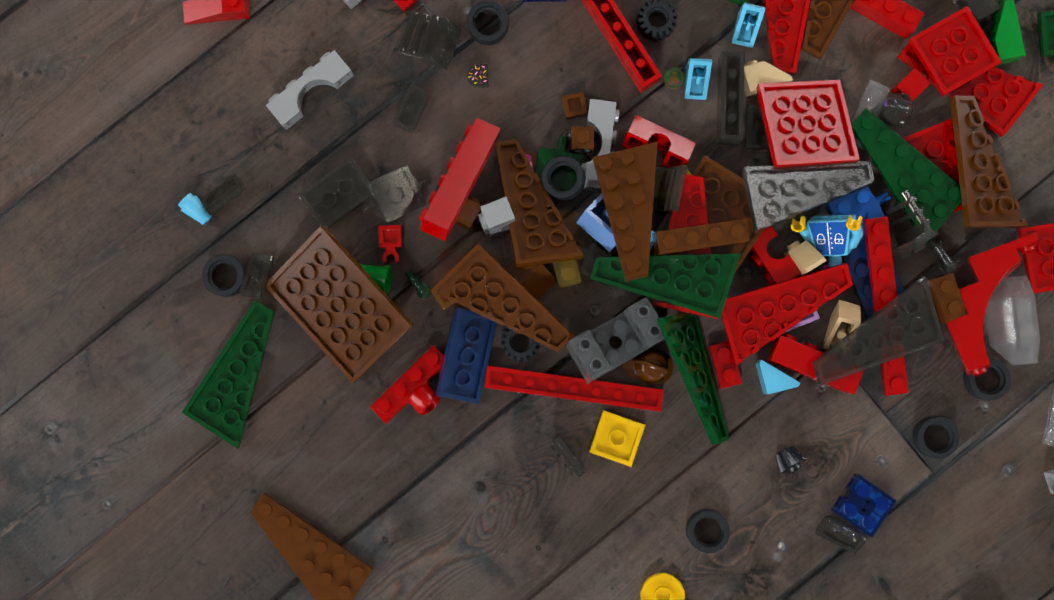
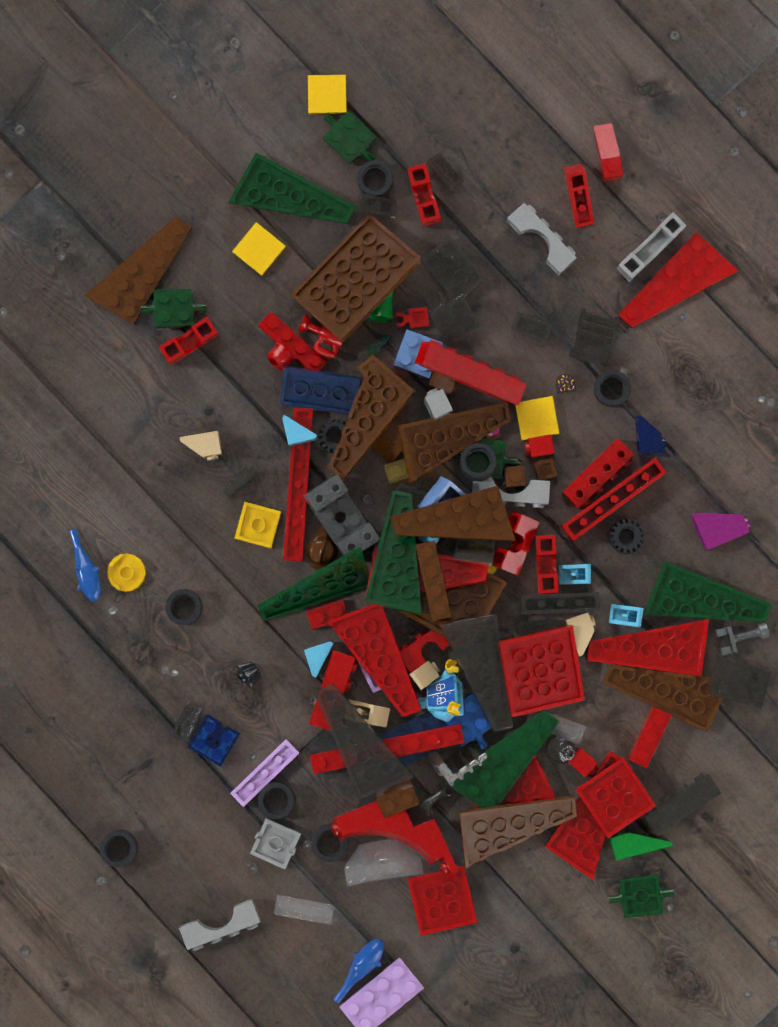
camera: 85 degrees right, 0 degrees up
medium azure cone [178,193,212,225] -> none
clear smoke tile [663,67,686,90] -> none
none -> dark green plate [141,289,206,328]
none -> red arch [159,317,219,366]
none -> tan slope [180,431,222,461]
none -> lavender plate [230,739,299,807]
none -> yellow tile [232,222,286,276]
none -> light grey plate [250,818,301,869]
none -> medium azure slope [282,415,317,446]
none -> red piece [298,314,343,358]
none -> yellow tile [308,75,346,114]
none -> dark green plate [323,111,376,165]
none -> medium blue brick [393,330,443,381]
none -> red arch [407,163,441,227]
none -> yellow tile [515,396,559,441]
none -> red brick [525,434,554,459]
none -> red arch [535,535,558,594]
none -> red brick [561,439,634,509]
none -> red slope [563,164,595,228]

